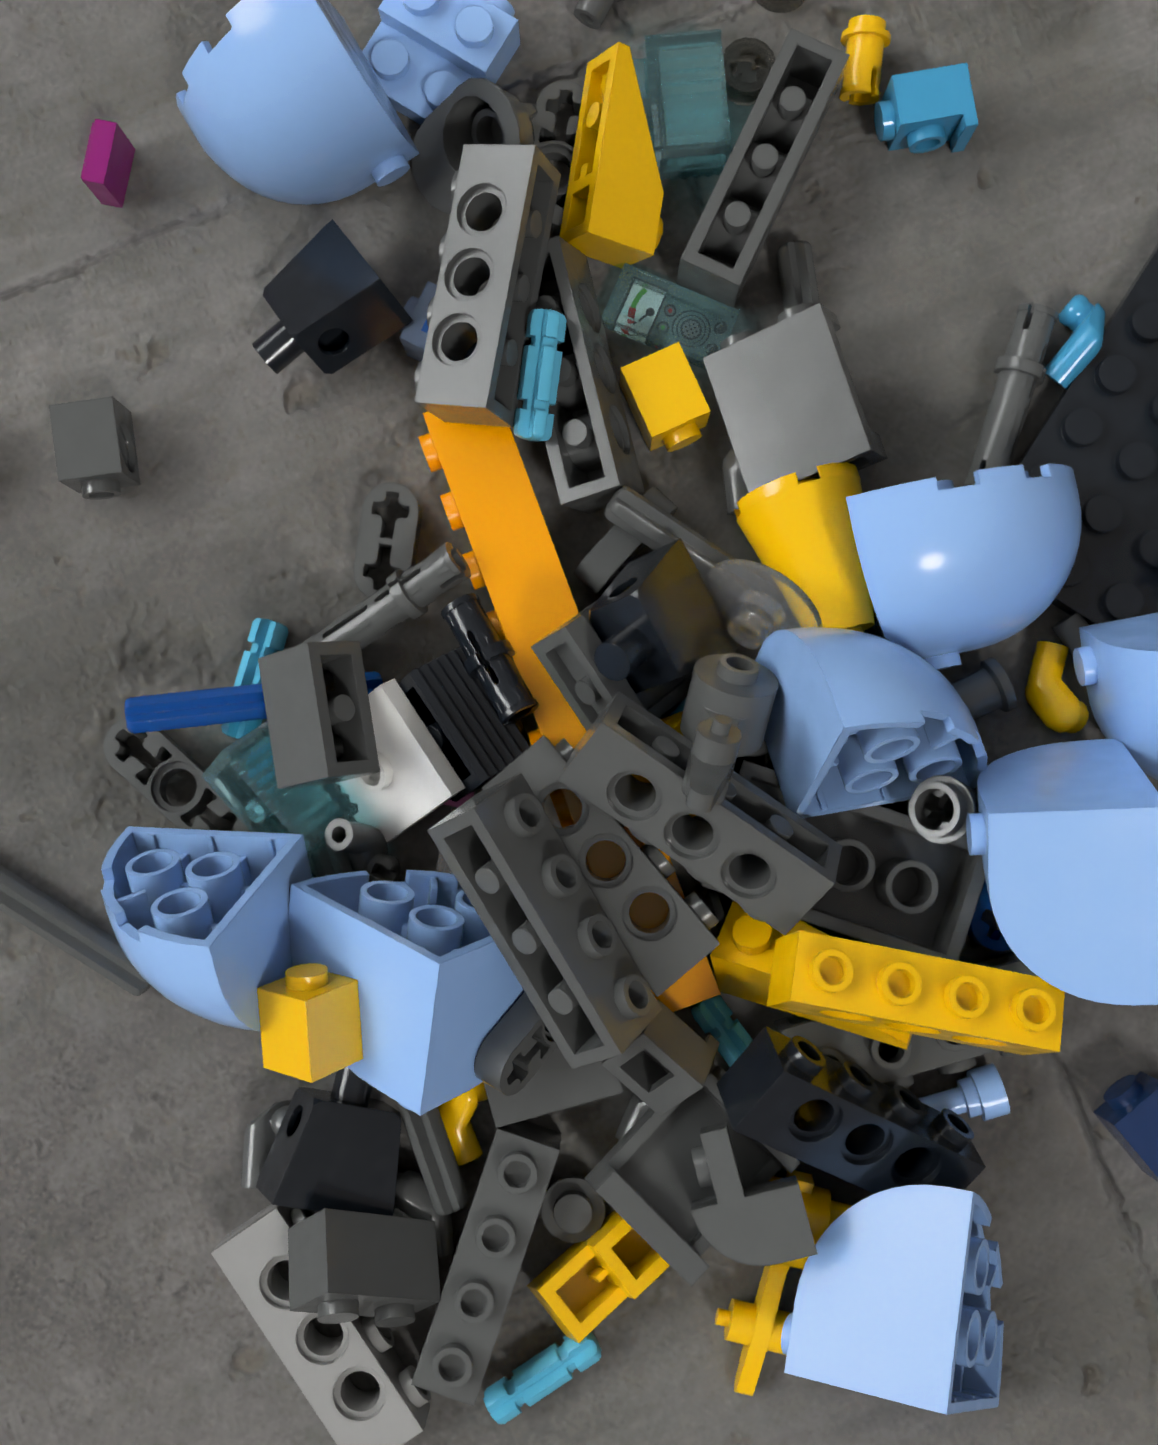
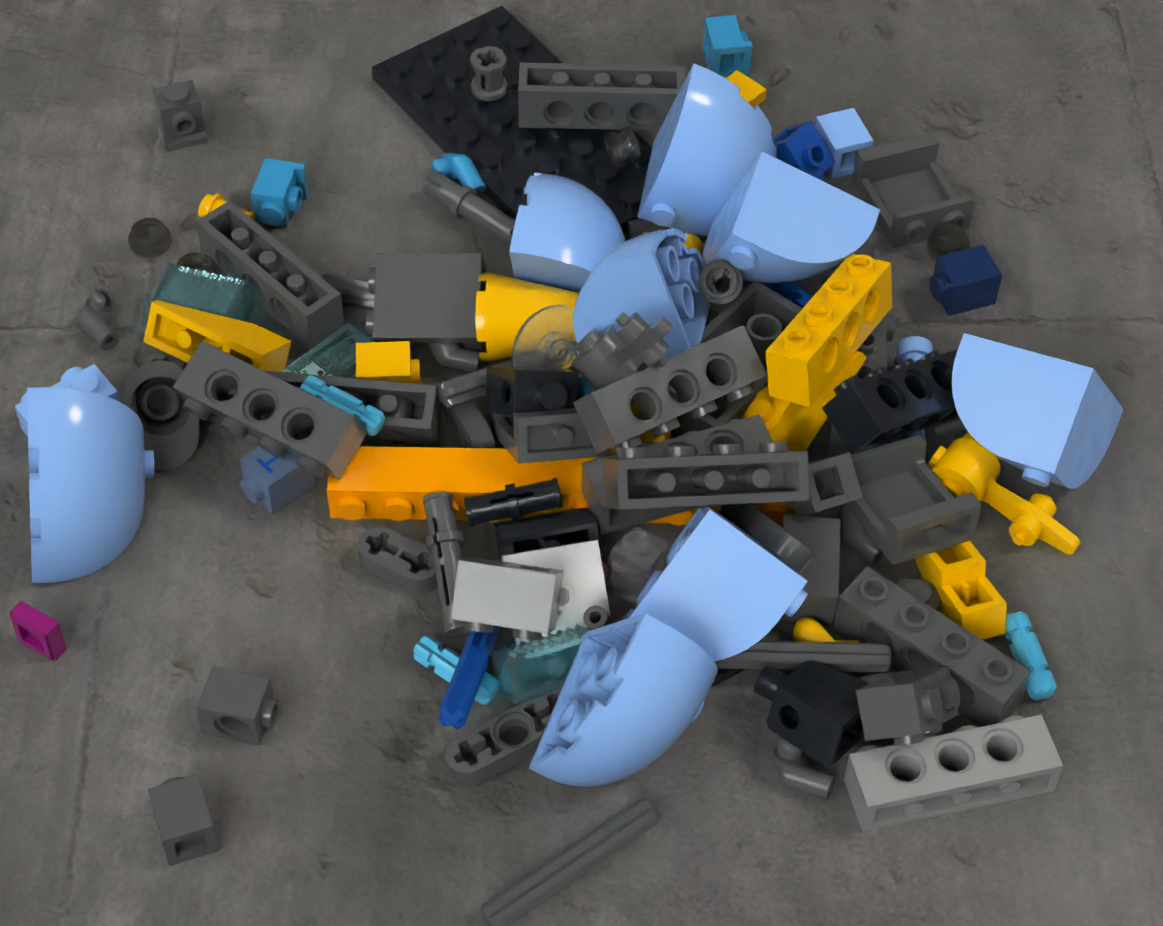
camera: 80 degrees left, 35 degrees down
black torso [252,219,413,374] -> none
yellow brick [257,963,363,1083] -> none
dark grey brick [691,1122,817,1266] -> none

